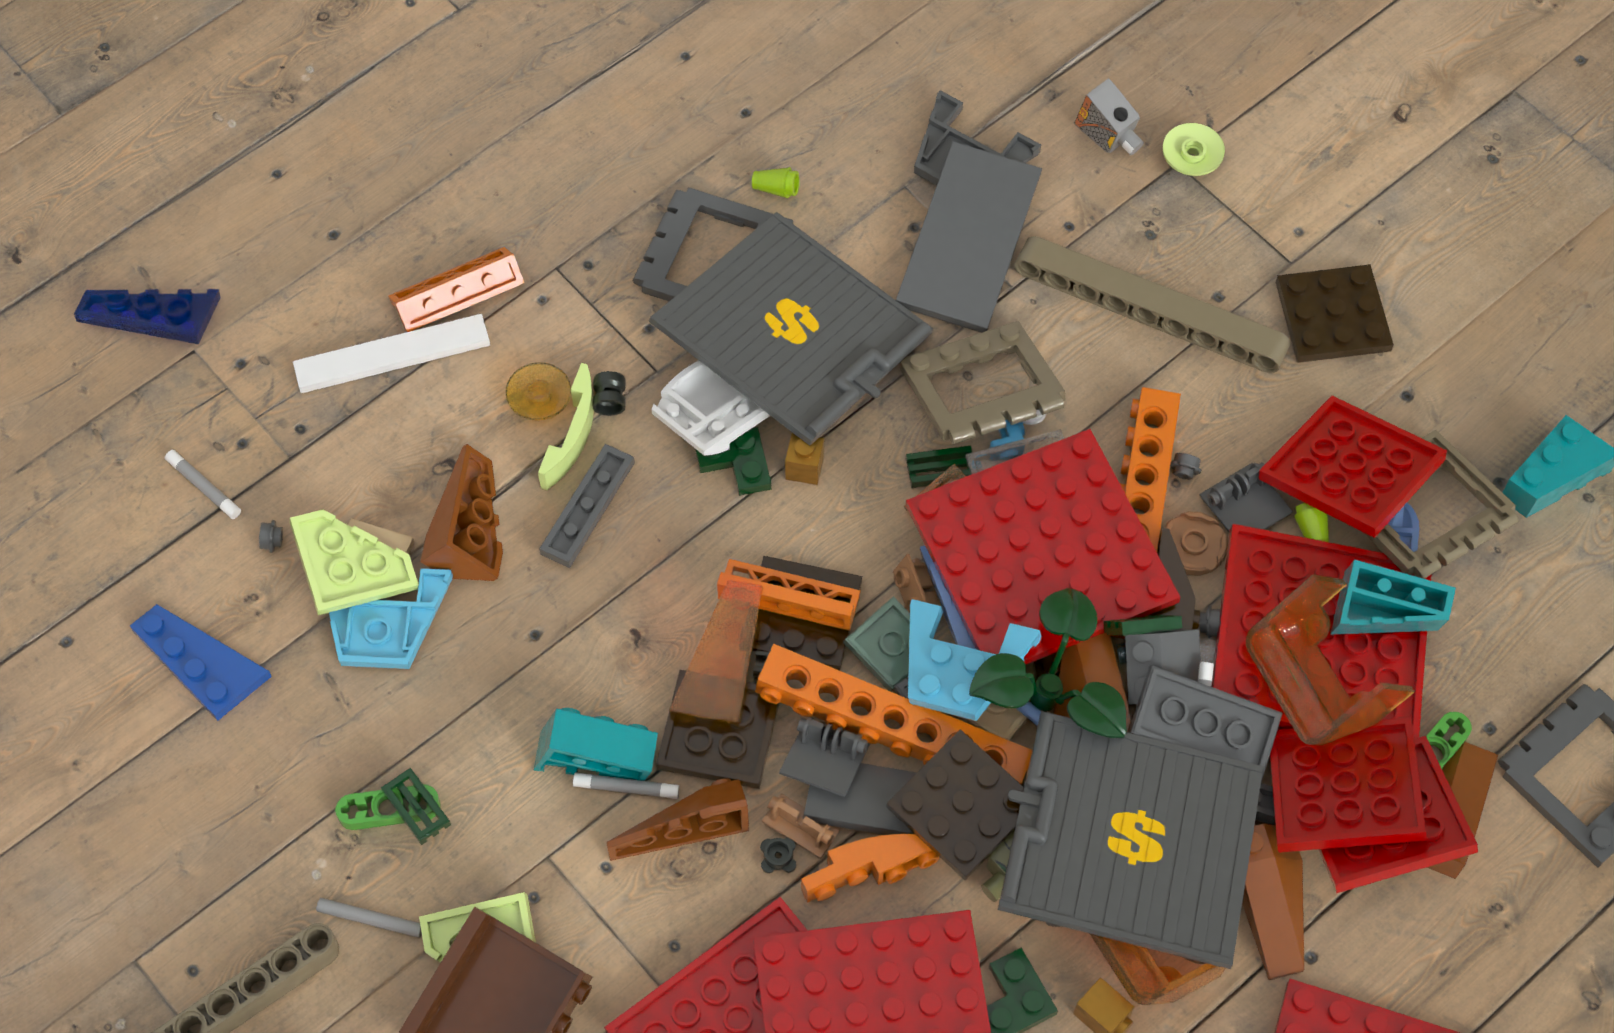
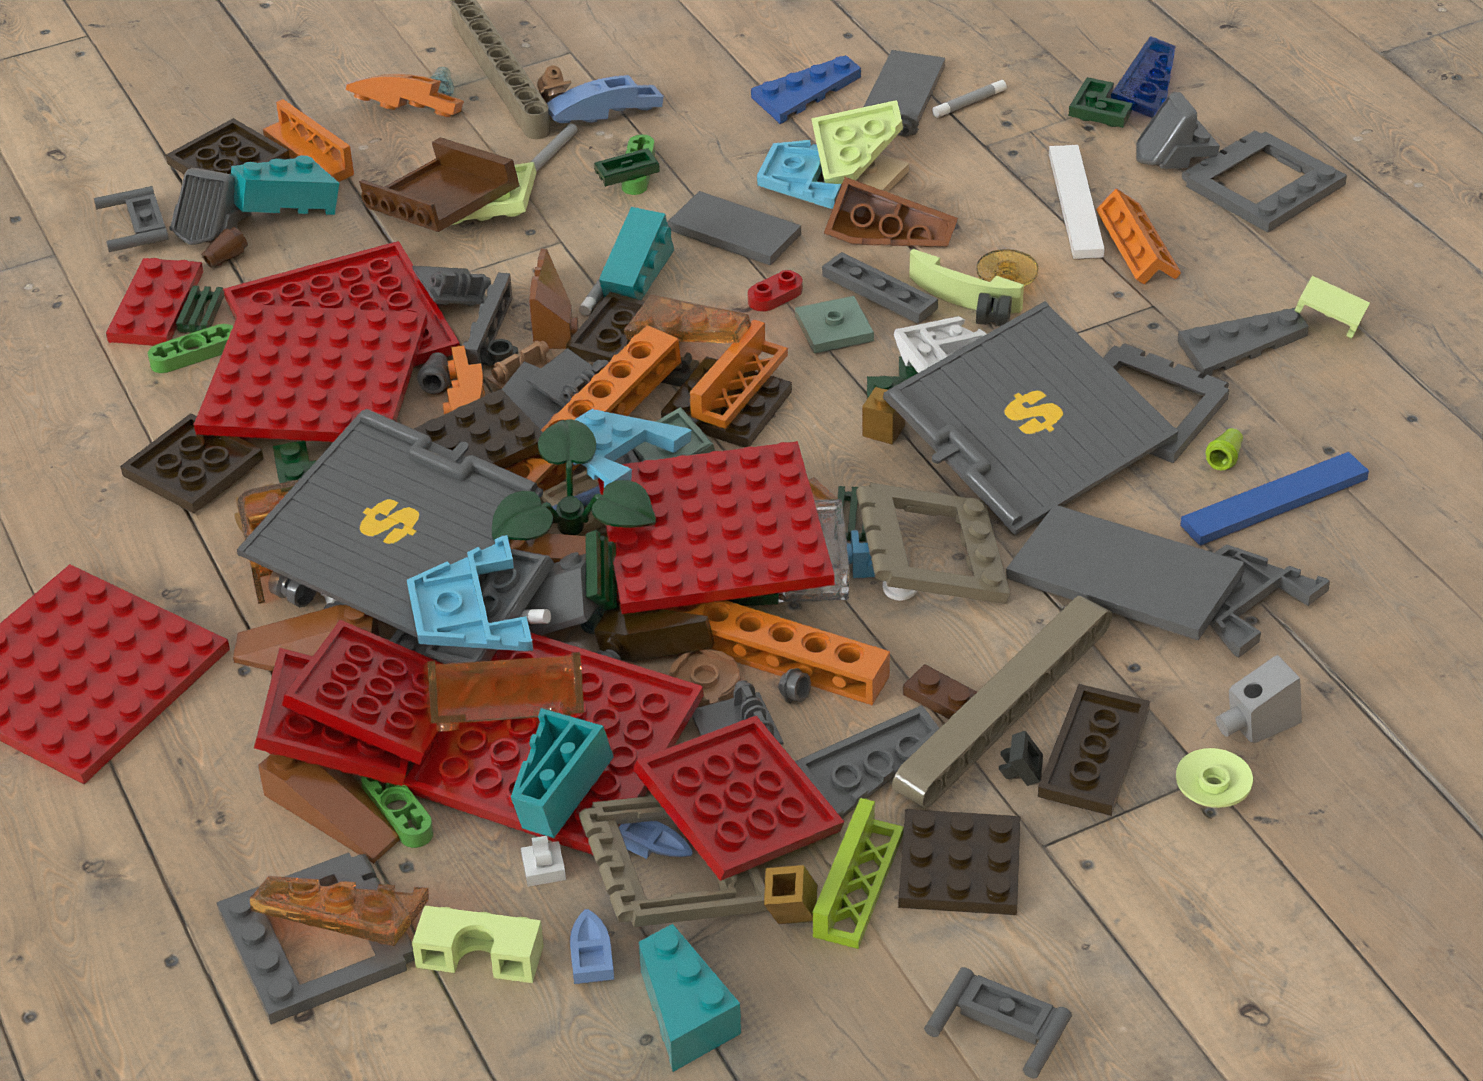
camera: 105 degrees right, 20 degrees down
none -> clear orange wing [250,876,429,946]
none -> medium azure wing [407,535,533,651]
none -> dark grey hinge [412,266,491,306]
none -> yellowish green arch [412,906,544,983]
none -> dark grey cone [417,353,449,394]
none -> dark grey plate [463,272,513,369]
none -> white tile [521,836,566,887]
none -> medium nougat hinge [537,65,572,103]
none -> medium blue slope [547,75,664,123]
none -> medium blue plate [570,909,614,984]
none -> dark grey tile [668,191,801,265]
none -> red plate [748,270,803,312]
none -> pearl gold brick [764,865,818,924]
none -> sand green plate [795,296,874,353]
none -> dark grey wing [795,705,939,818]
none -> lime fence [813,798,904,949]
none -> dark grey tile [864,50,945,122]
none -> reddish brown plate [903,664,977,719]
none -> dark grey plate [924,967,1072,1079]
none -> pearl dark grey tile [999,731,1043,786]
none -> dark brown plate [1038,684,1150,816]
none -> dark green plate [1068,77,1133,128]
none -> dark grey piece [1136,92,1220,169]
none -> dark grey wing [1178,308,1309,379]
none -> blue tile [1180,452,1369,546]
none -> dark grey hinge [1182,131,1347,233]
none -> yellowish green hinge [1294,276,1370,339]

